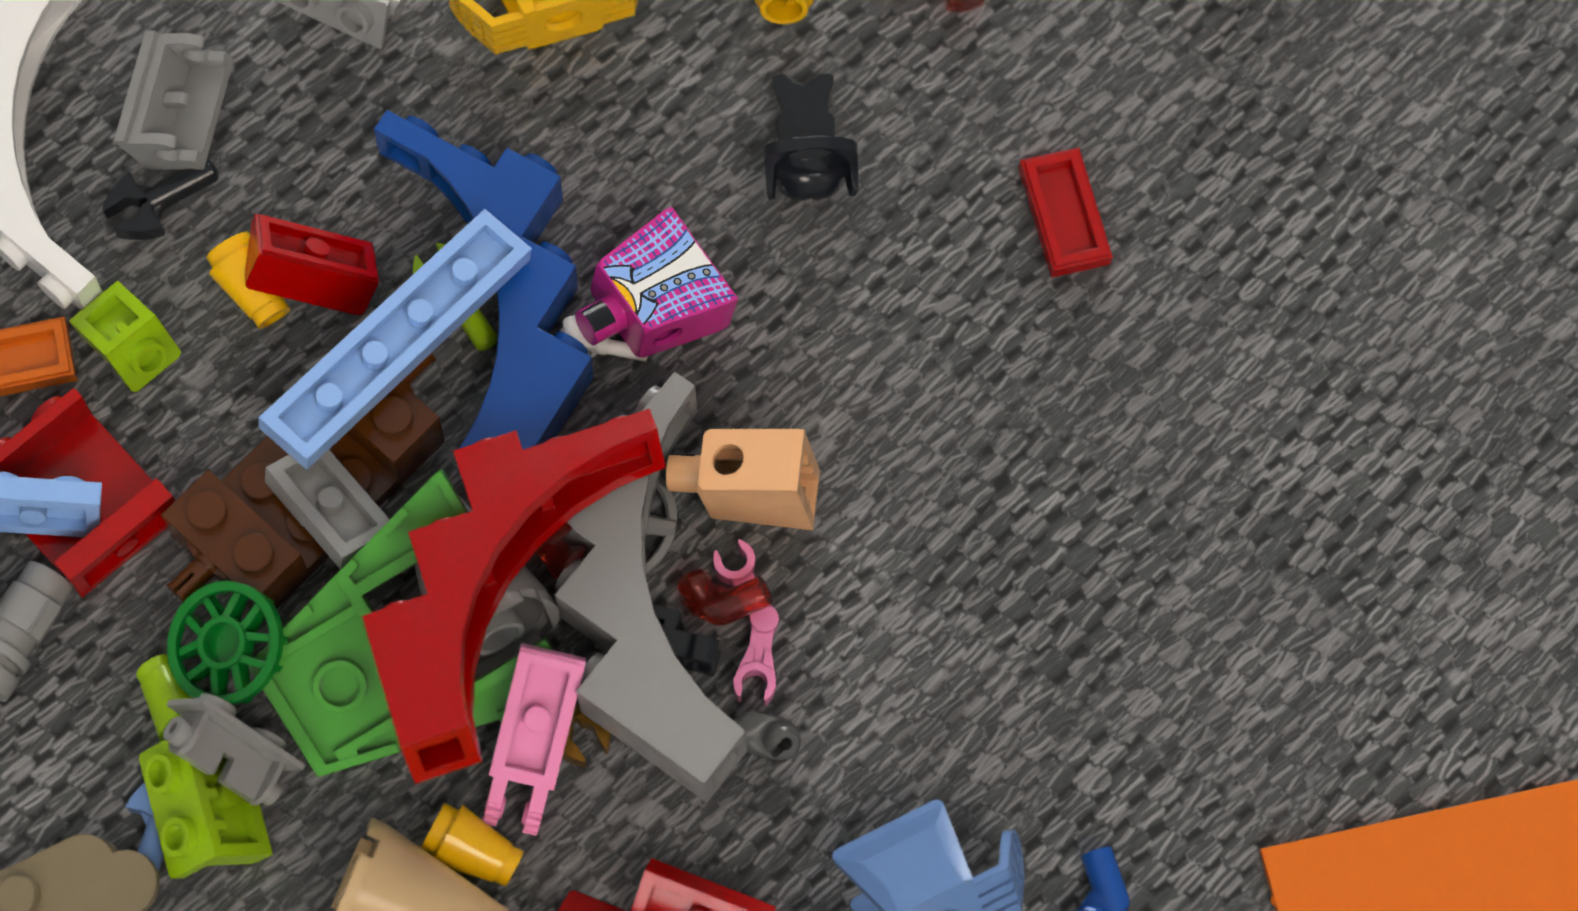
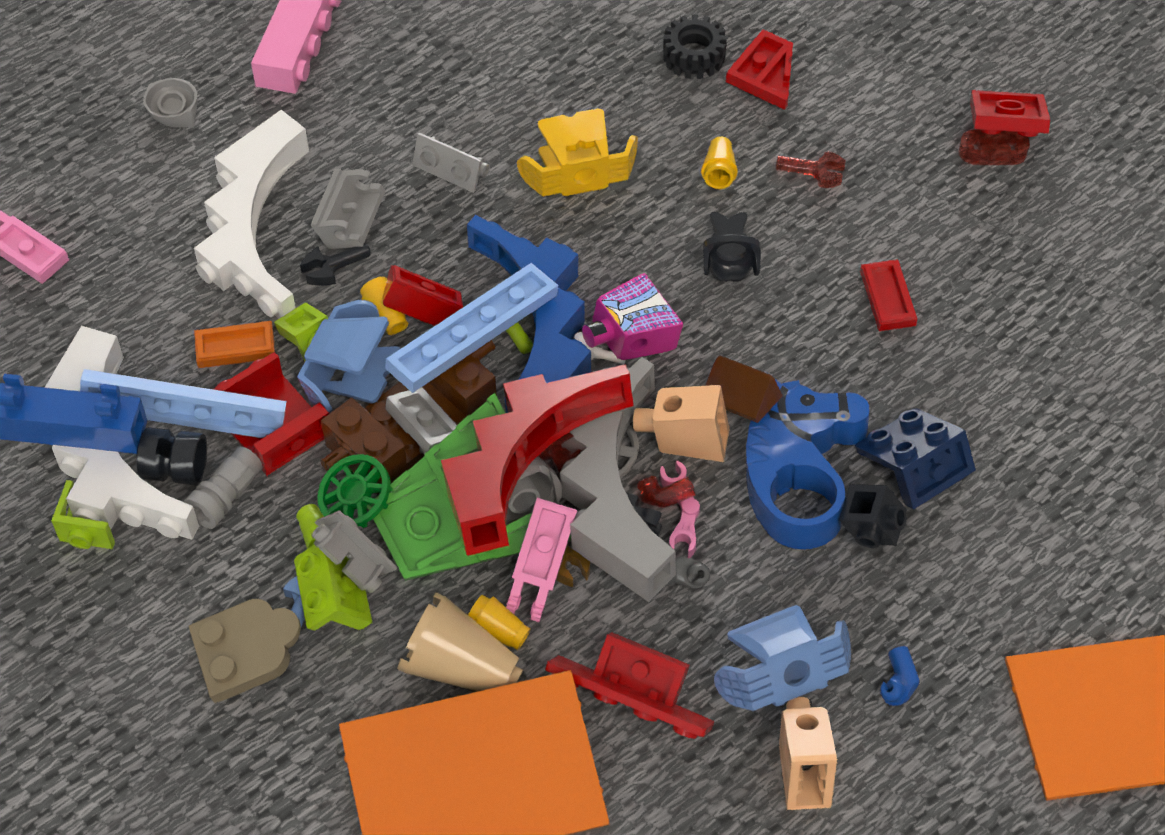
camera: 10 degrees right, 15 degrees down
none -> medium blue piece [297,300,401,413]
none -> reddish brown slope [705,355,783,423]
none -> blue animal [746,373,869,549]
none -> black brick [839,484,907,548]
none -> dark blue bracket [855,408,976,510]

